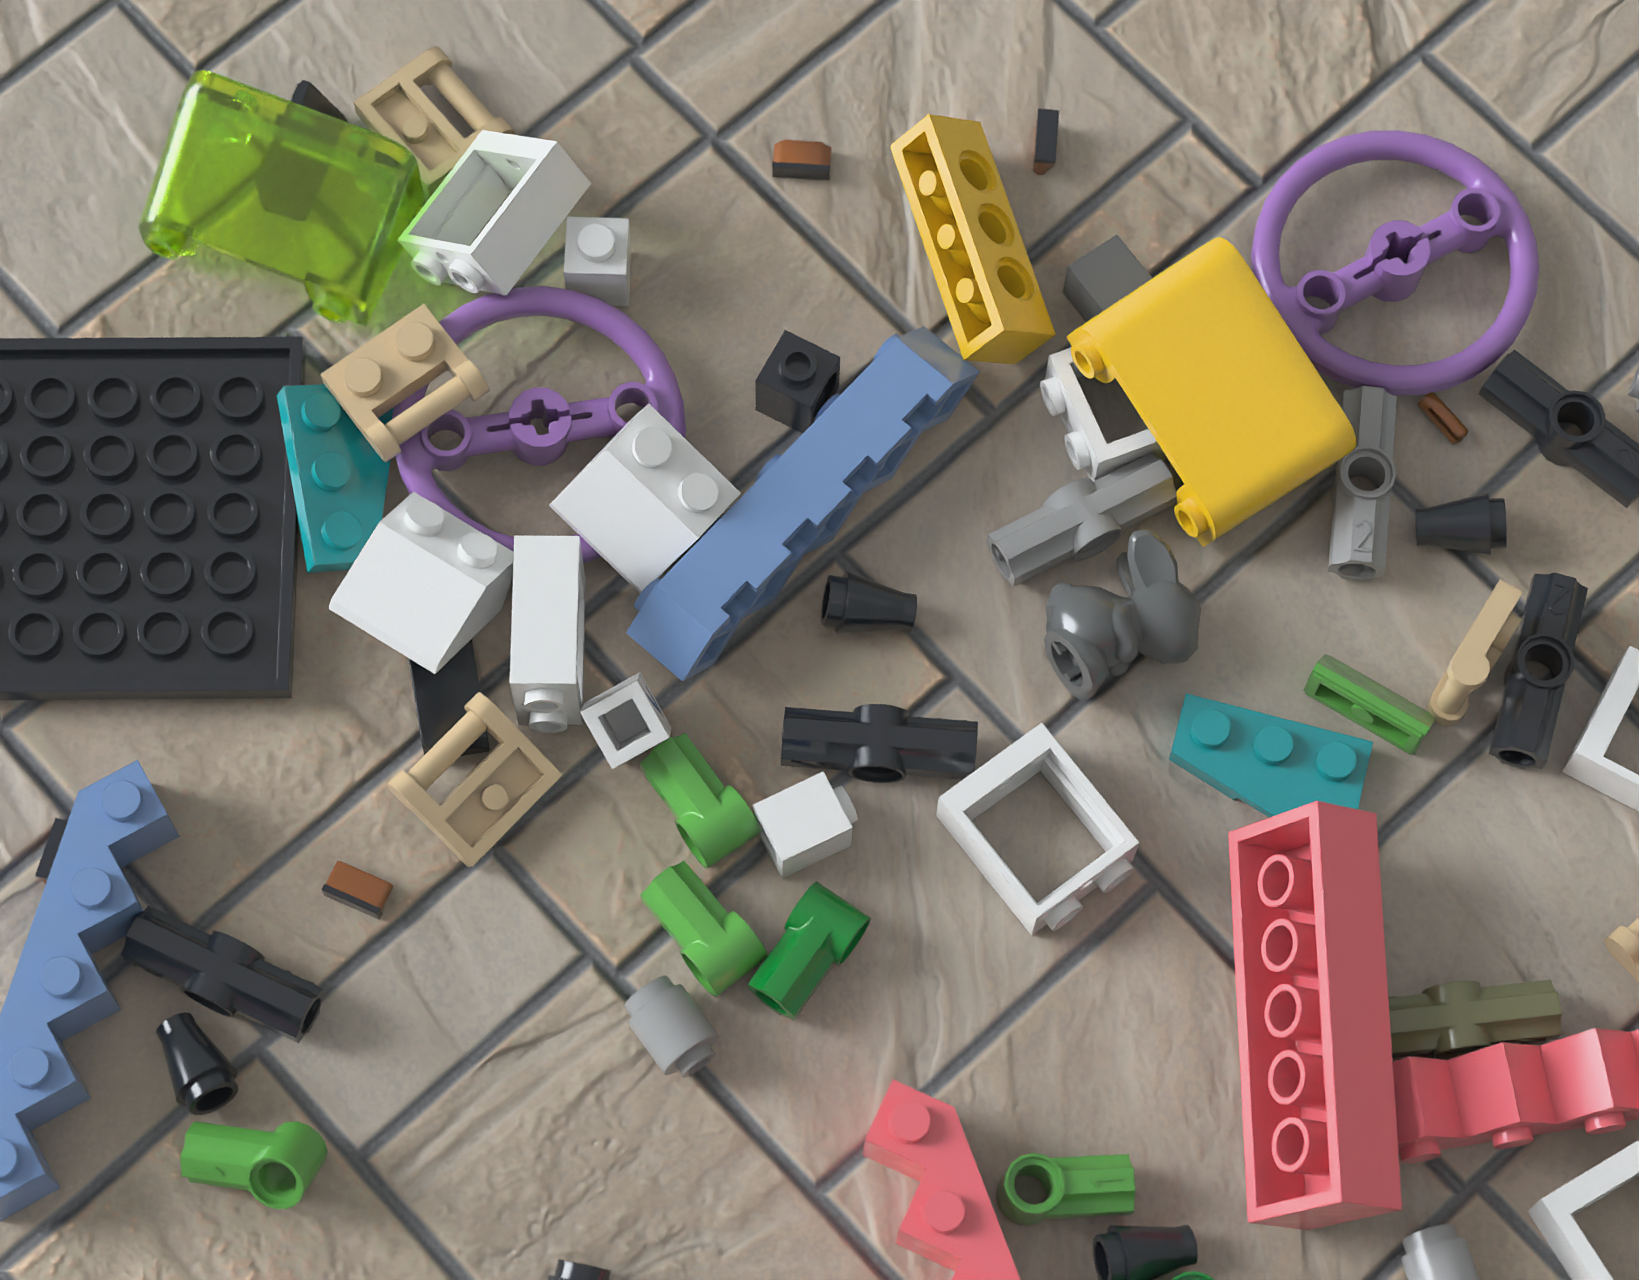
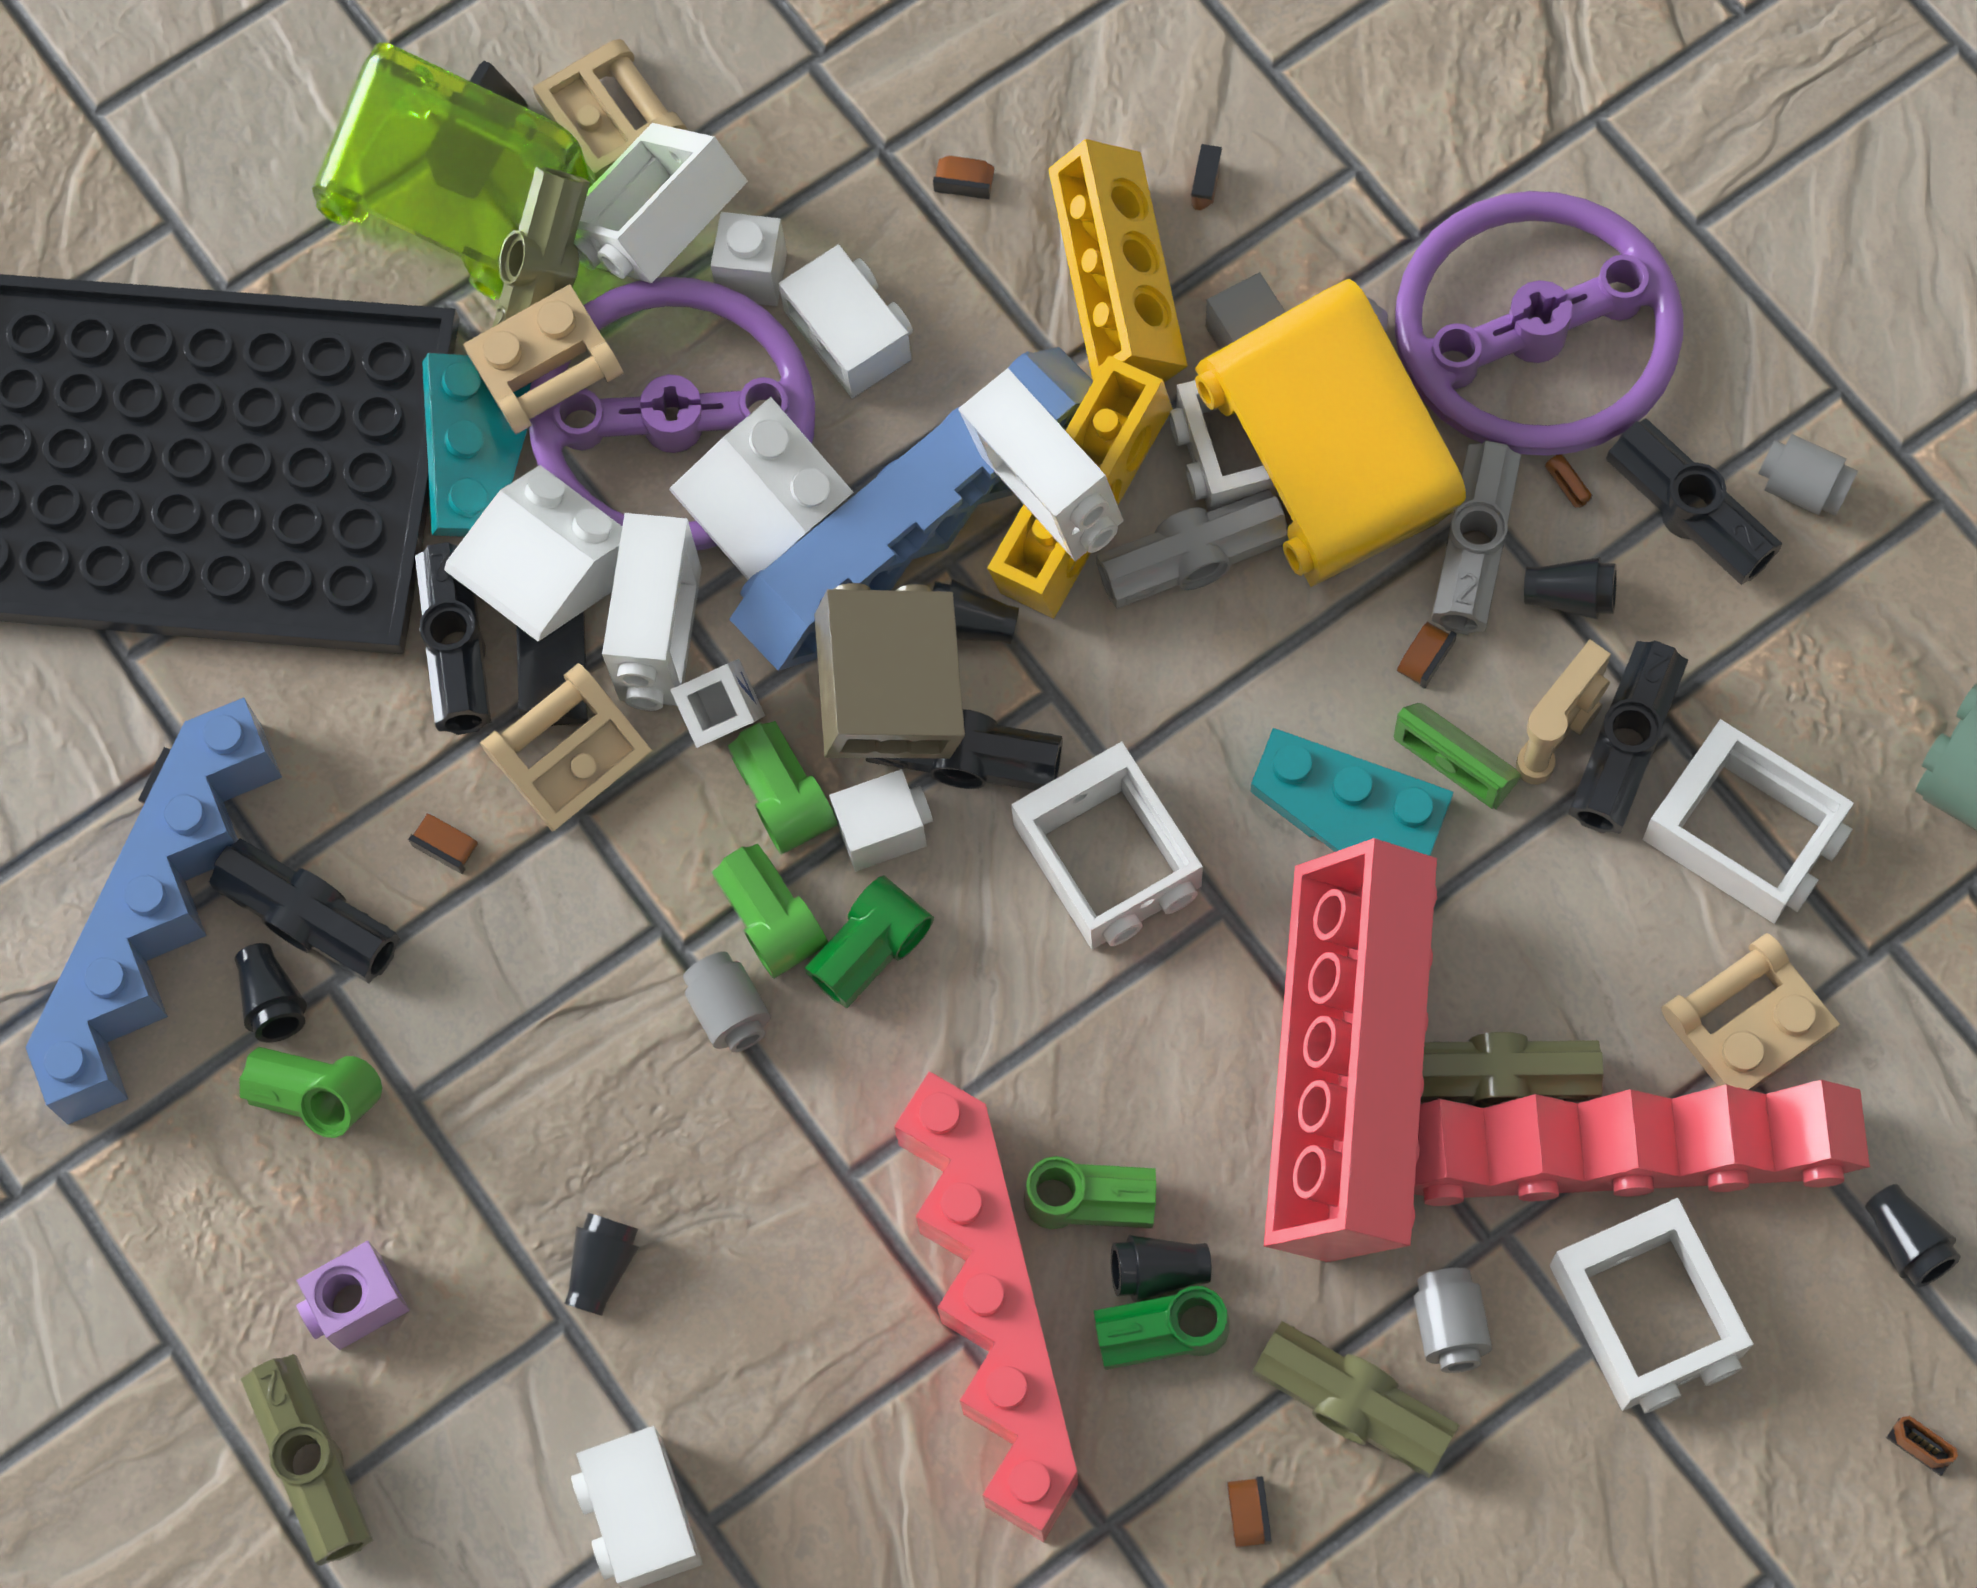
camera: 15 degrees right, 0 degrees up
black brick [755,330,841,434] -> none
dark grey animal [1044,530,1201,701] -> none
none -> black piece [415,542,491,735]
none -> olive piece [492,166,590,327]
none -> white brick [778,244,913,398]
none -> dark tan brick [814,583,965,759]
none -> white window [958,368,1124,561]
none -> yellow brick [987,355,1173,619]
none -> dark orange piece [1397,622,1457,689]

